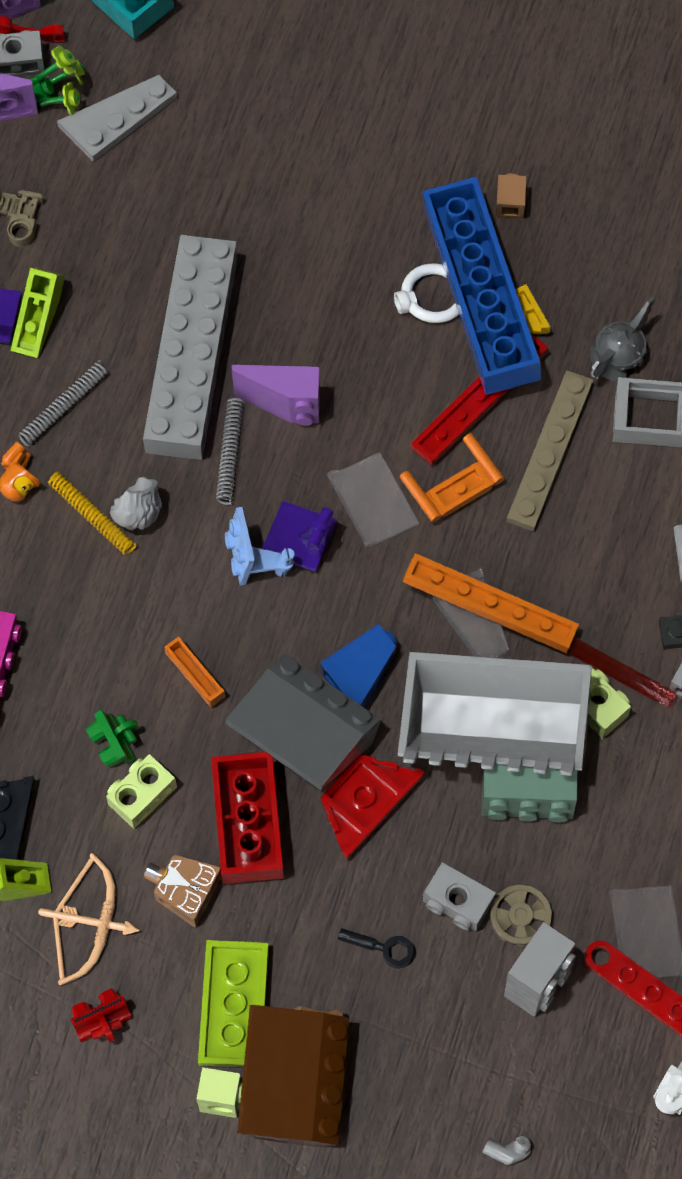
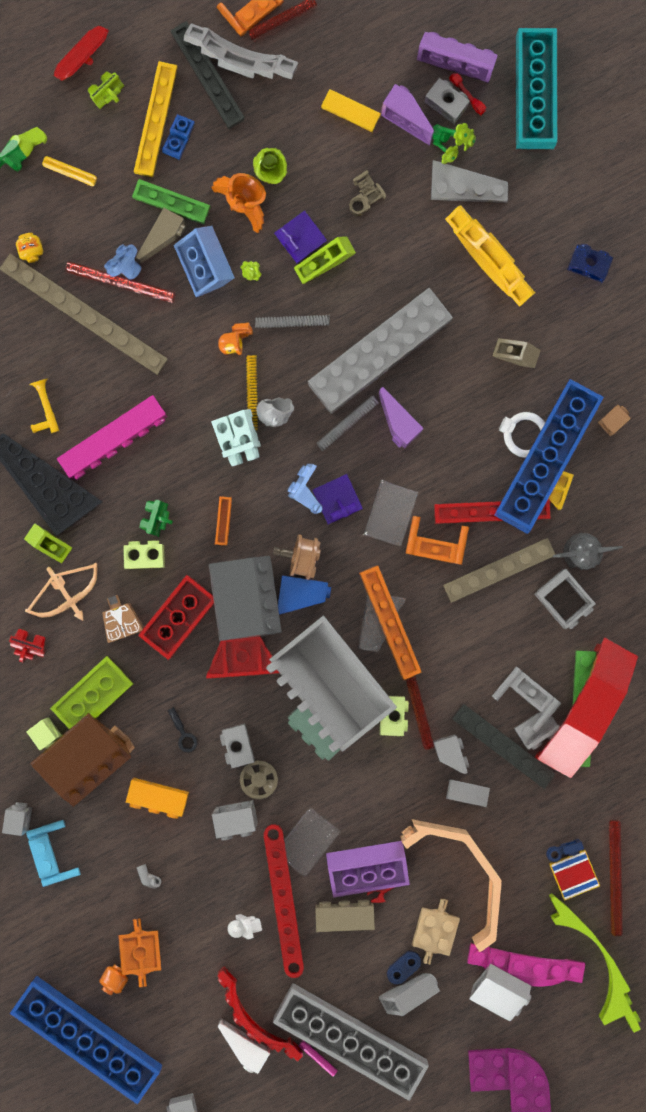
camera: 40 degrees right, 20 degrees up
none -> light orange brick [126,778,189,819]
none -> light aqua hips [211,409,261,466]
none -> medium nougat wheel [273,534,321,580]
none -> yellow piece [445,205,535,307]
none -> dark tan slope [493,338,541,368]
none -> clear blue brick [567,244,613,283]

